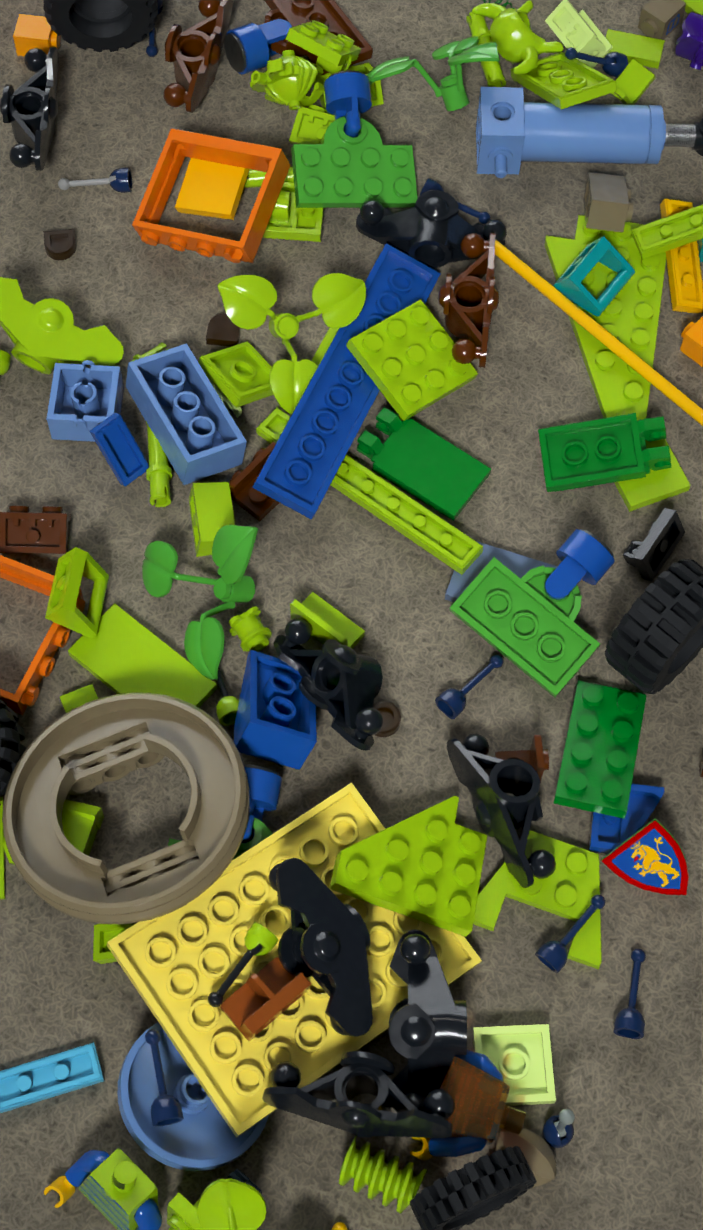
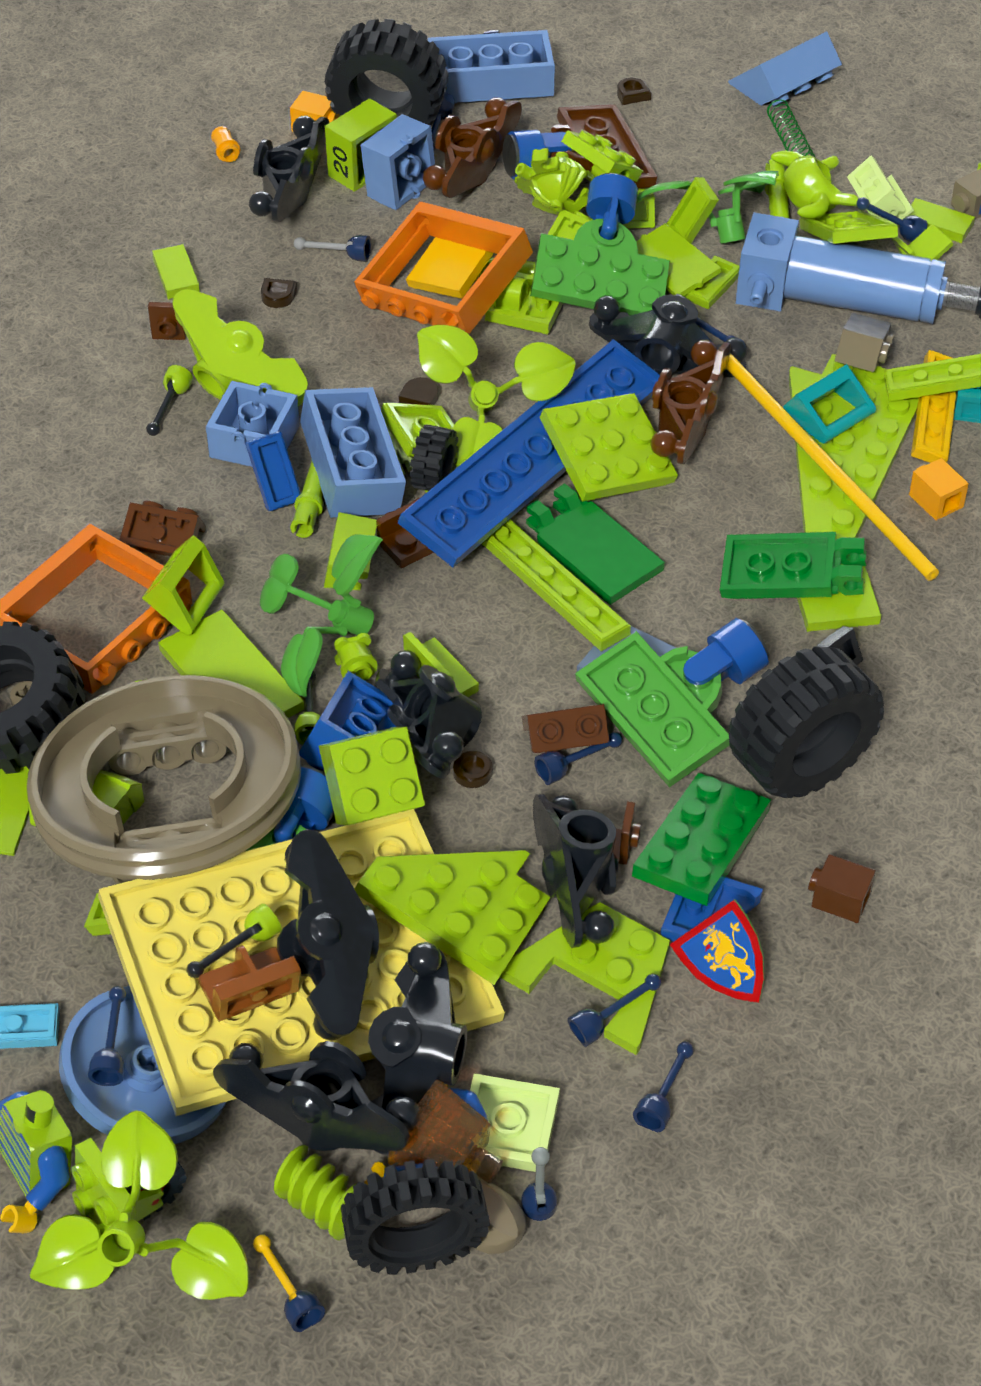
camera: 15 degrees right, 15 degrees down
none -> lime brick [319,726,425,825]
none -> lime brick [325,98,397,192]
none -> medium blue brick [360,114,435,210]
none -> black tyre [410,425,458,491]
none -> reddish brown bracket [521,704,609,753]
none -> lime piece [636,223,722,296]
none -> lime tile [667,177,719,243]
none -> lime tile [684,256,740,310]

